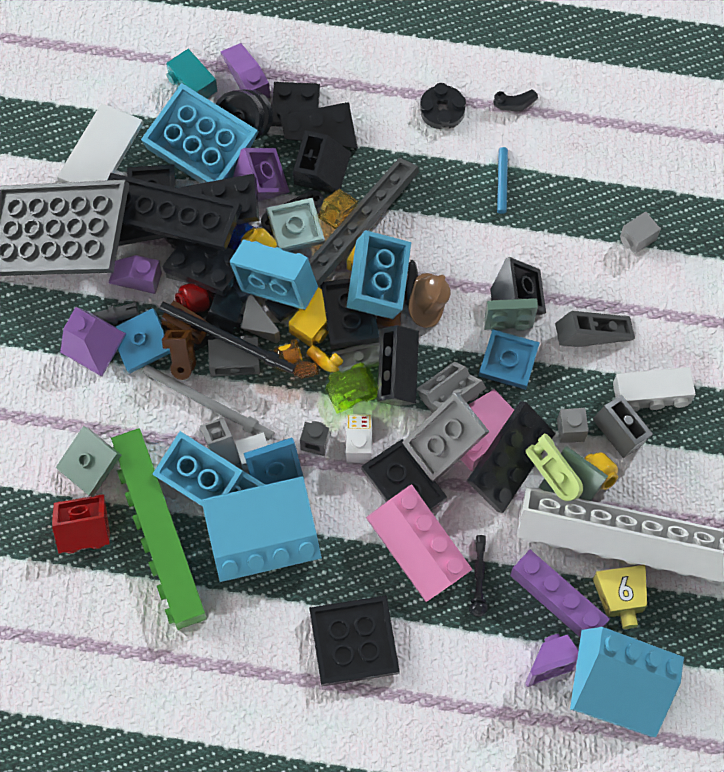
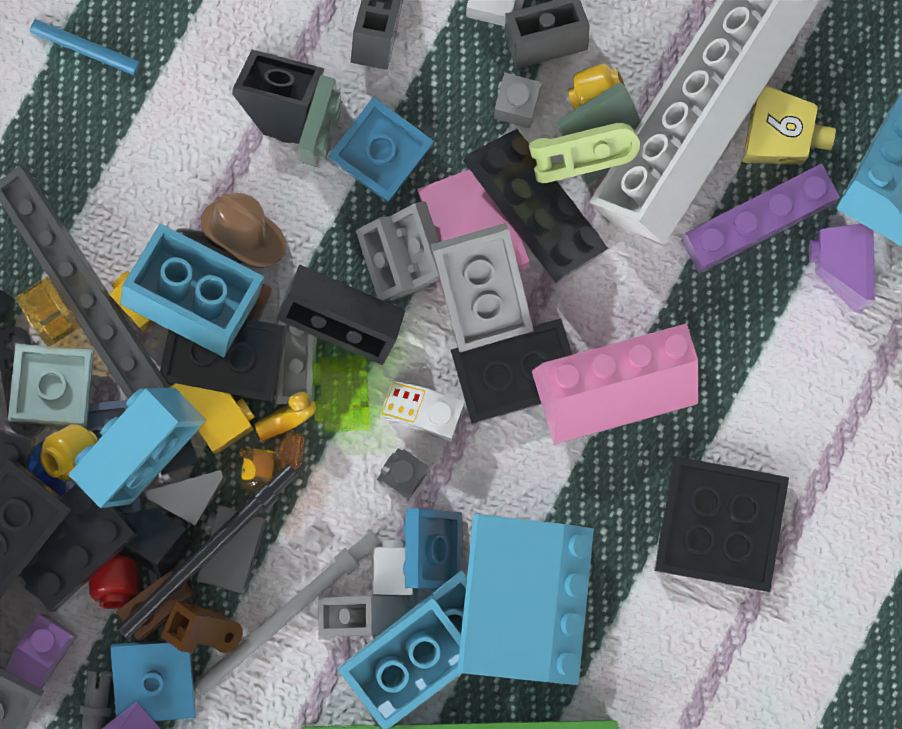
camera: 70 degrees left, 15 degrees up
black piece [469,535,488,617] -> none

